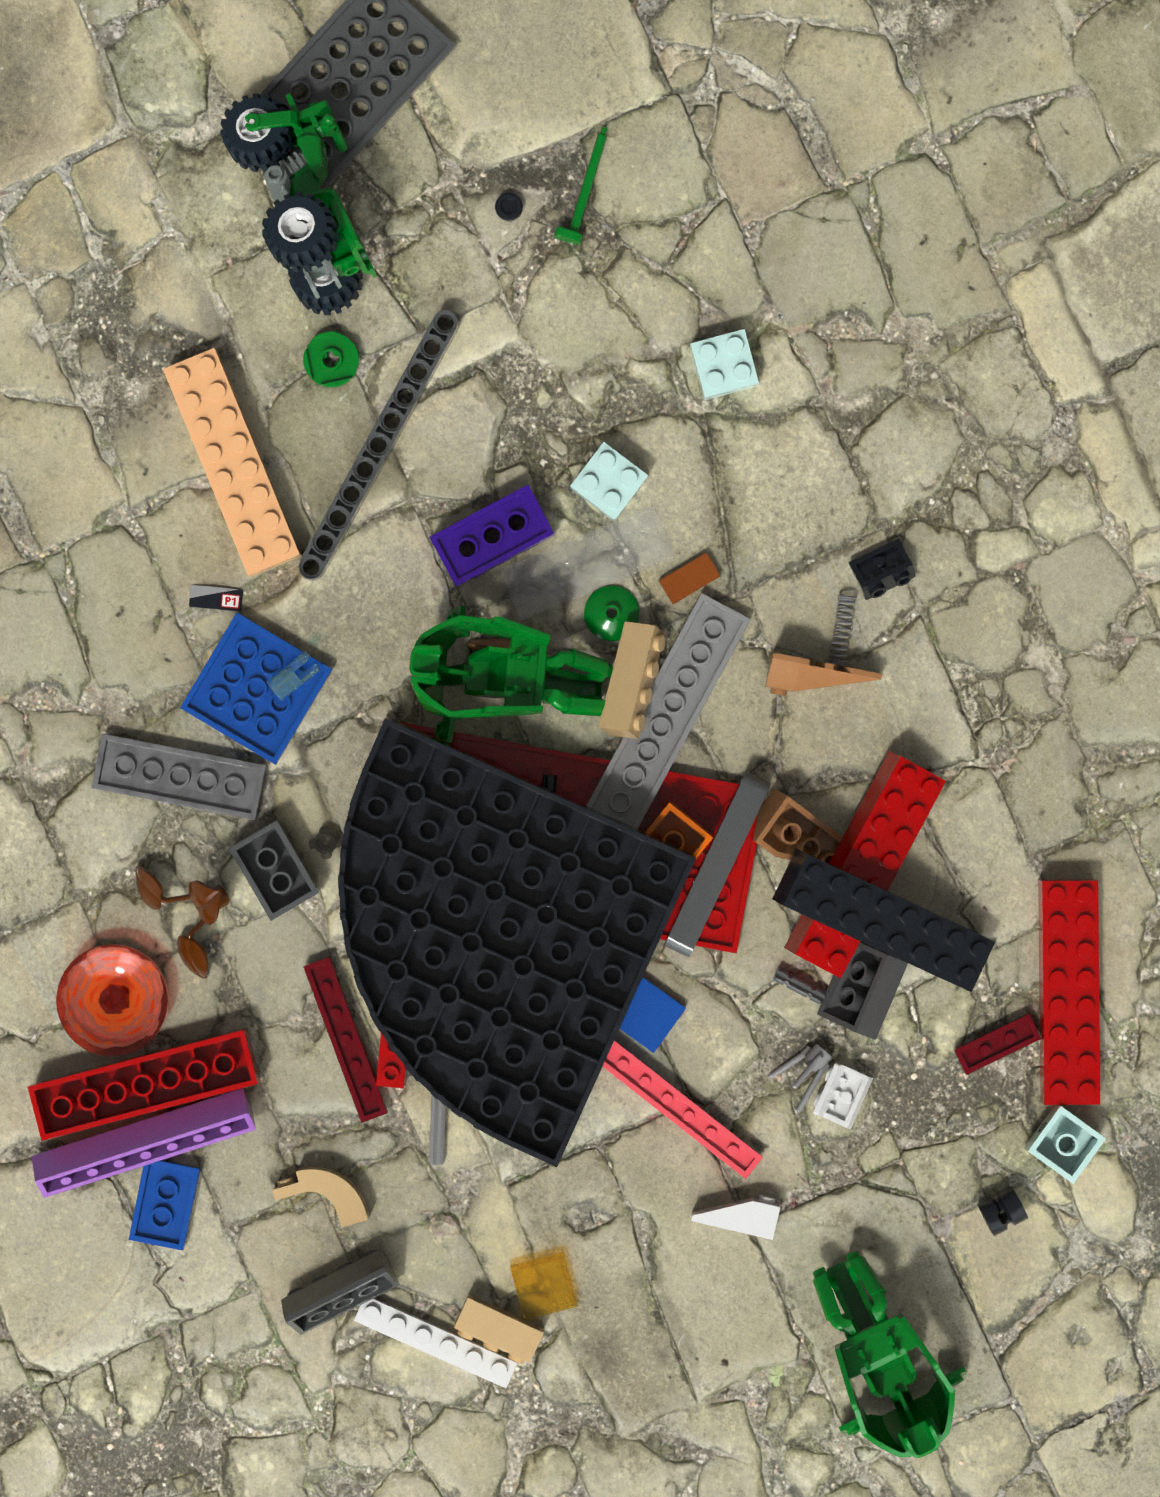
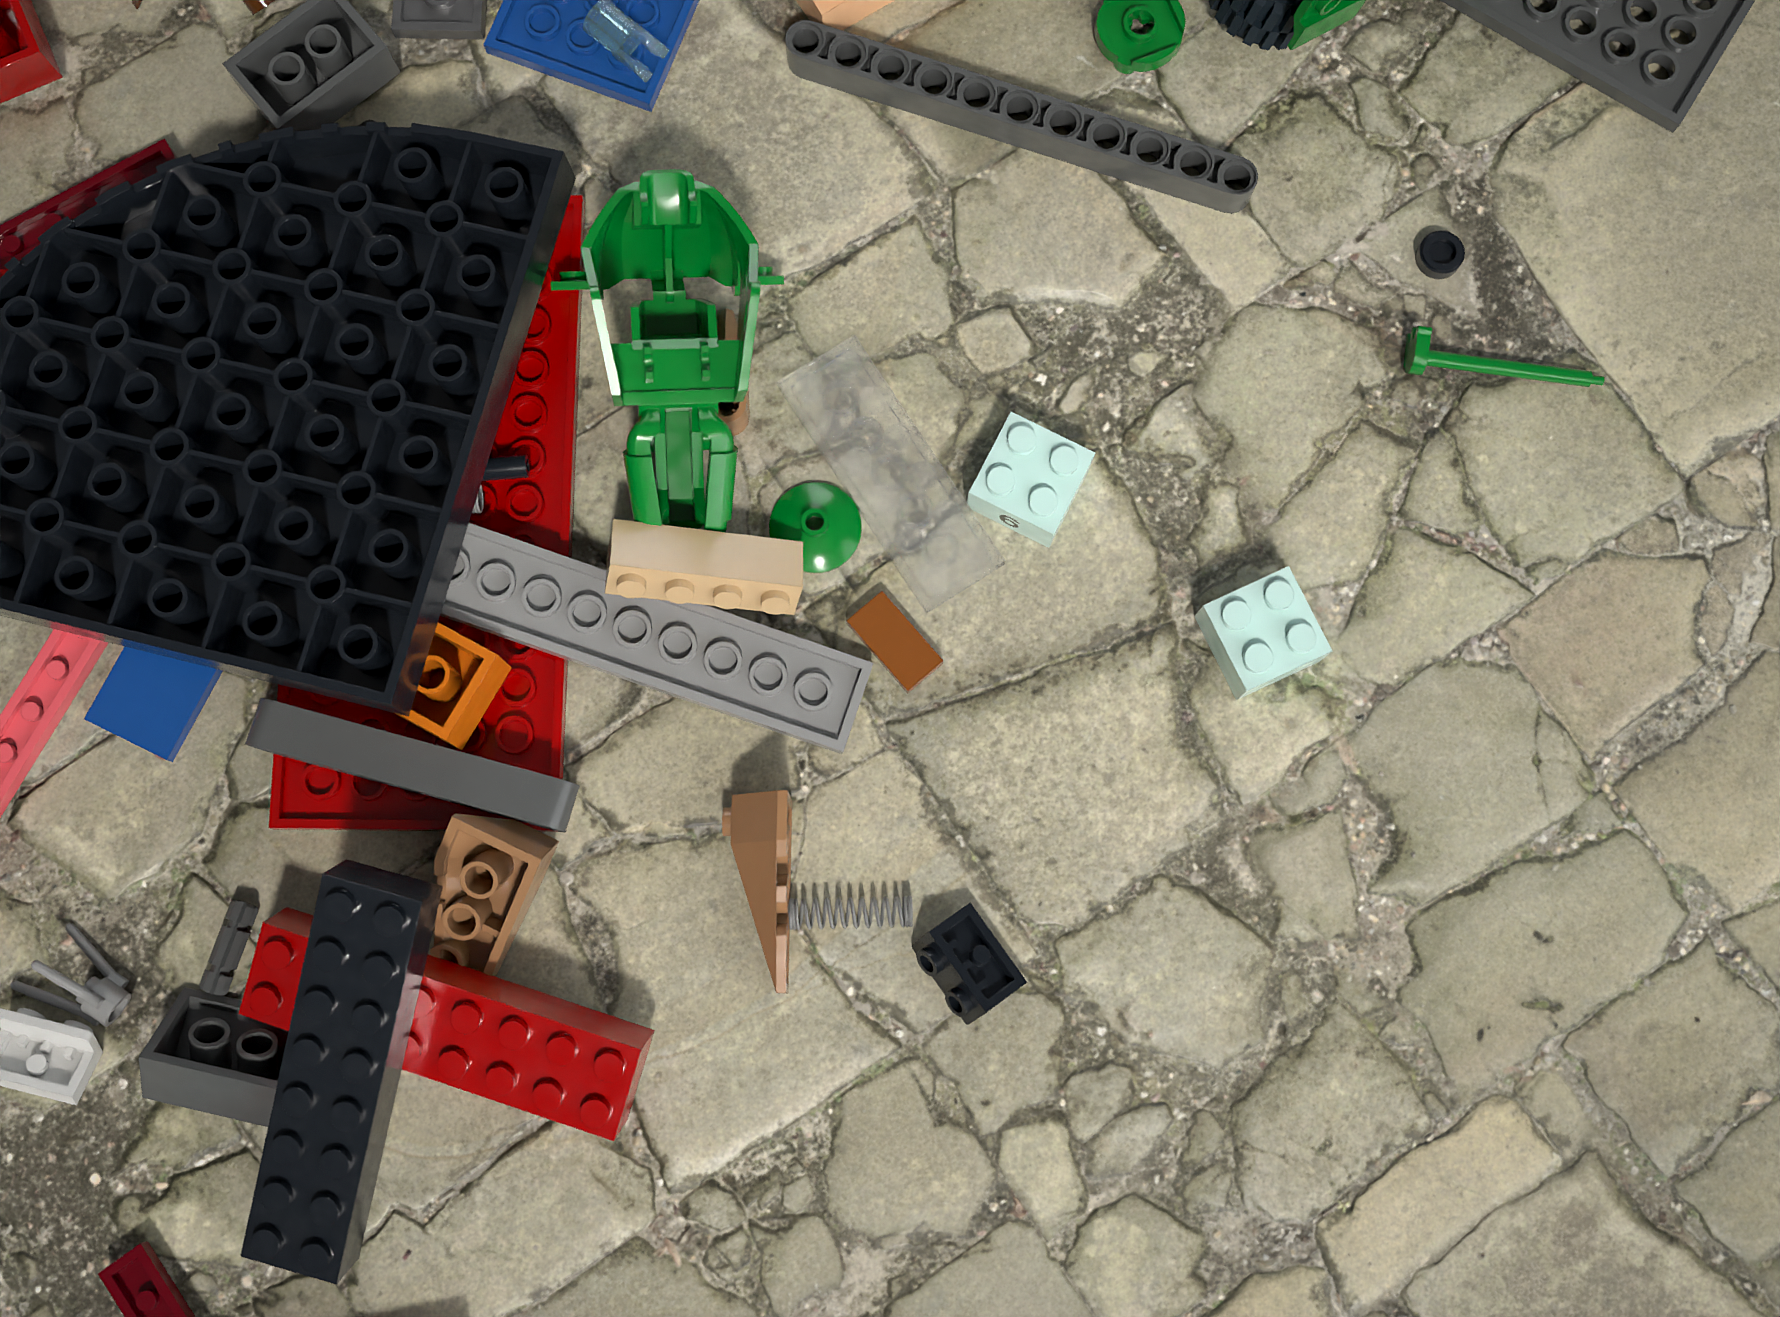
camera: 80 degrees right, 10 degrees down
dark purple brick [430,485,555,588] -> none

